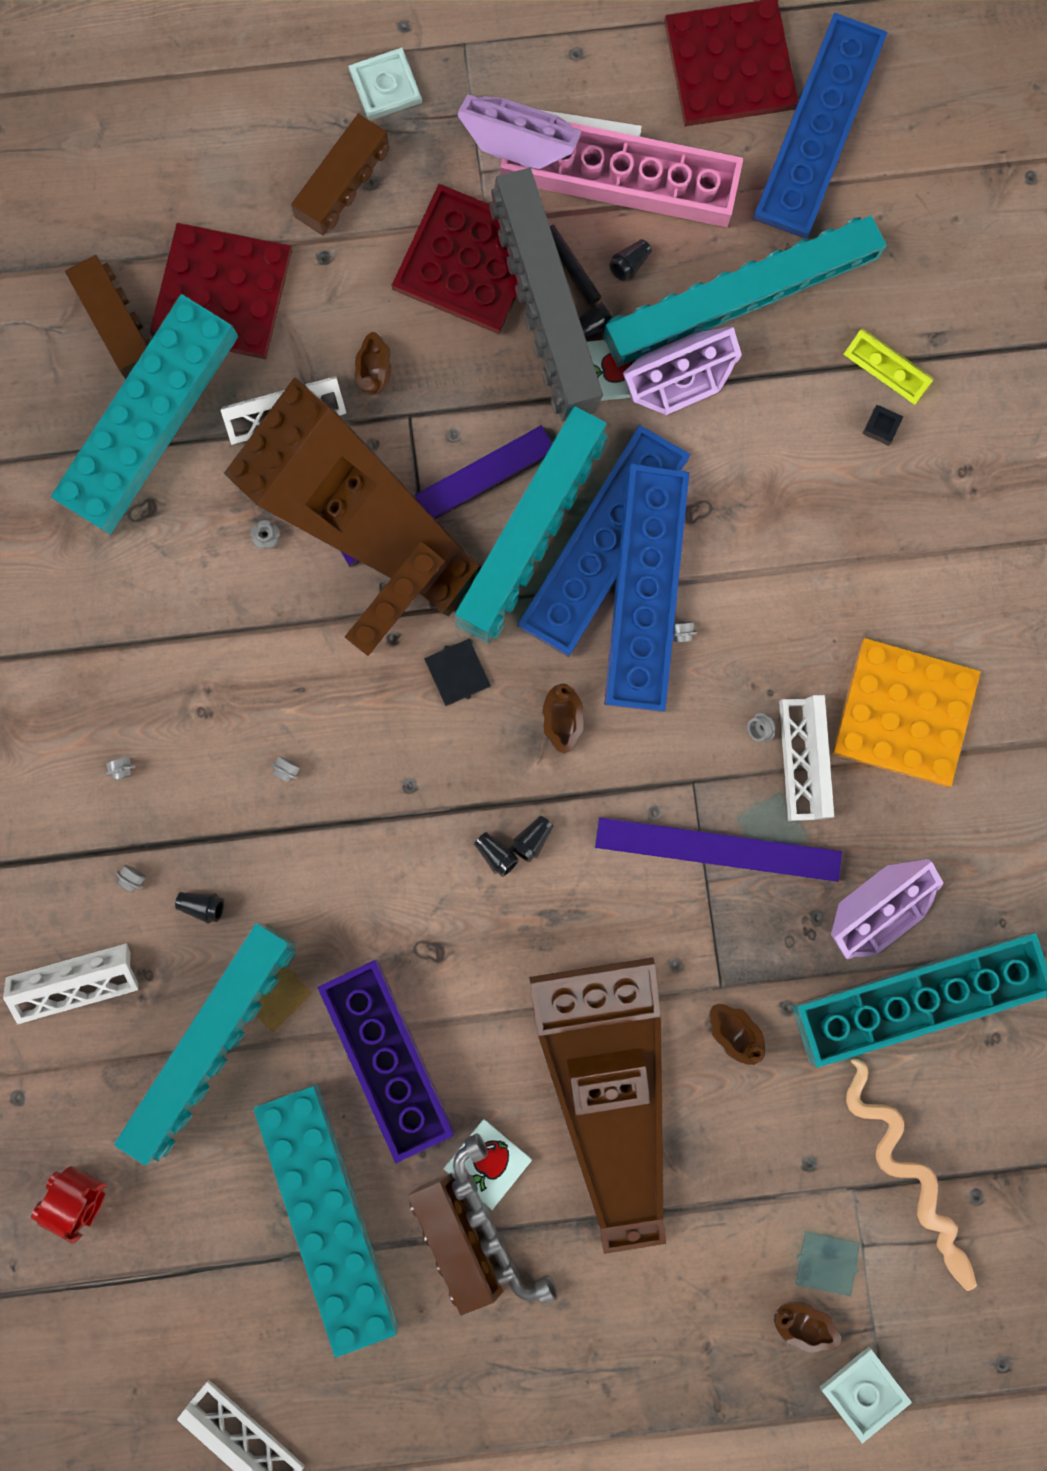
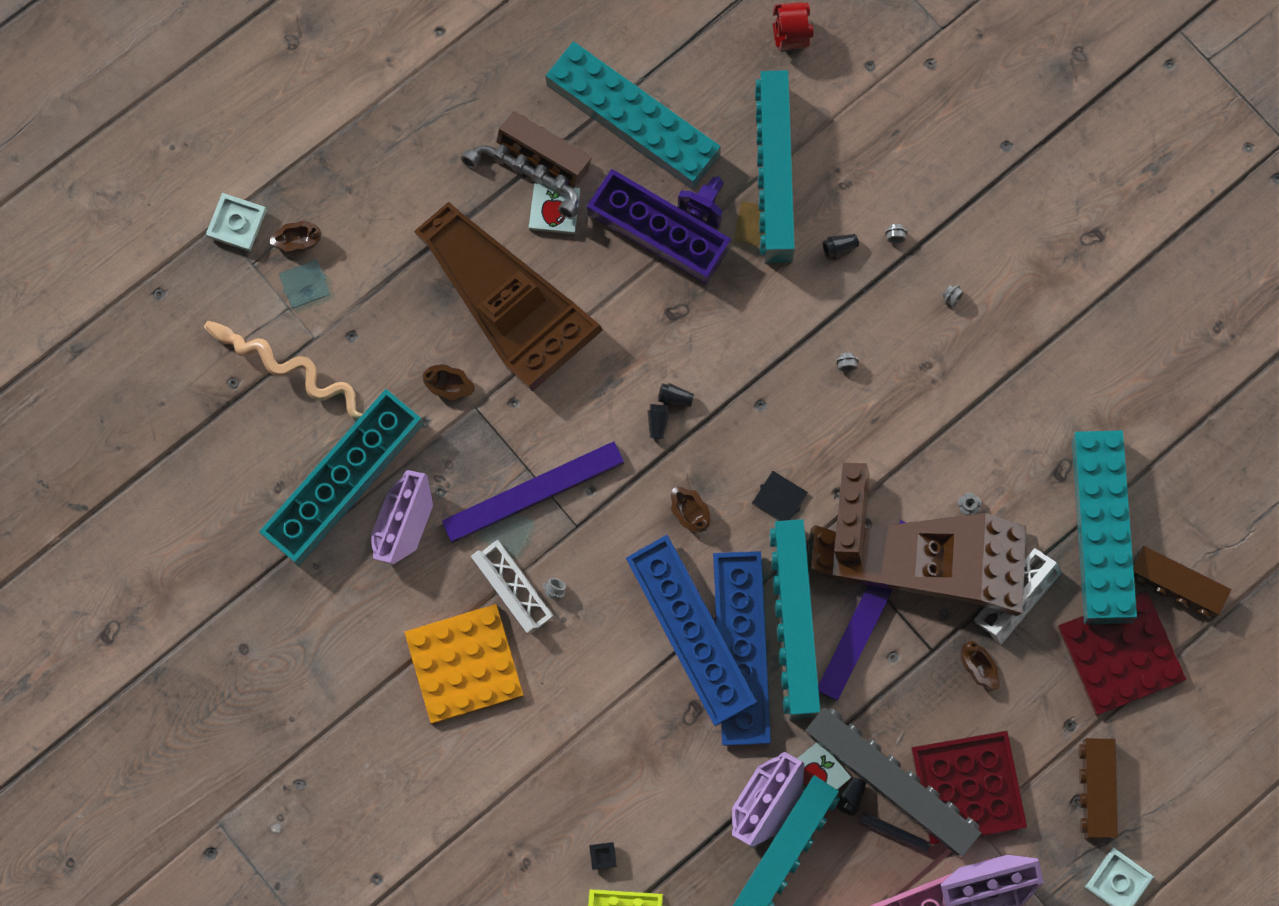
camera: 155 degrees right, 5 degrees down
white fence [3,943,139,1024] -> none
black cone [609,239,652,281] -> none
light grey plate [673,622,697,642] -> none
none -> dark purple piece [677,176,724,229]

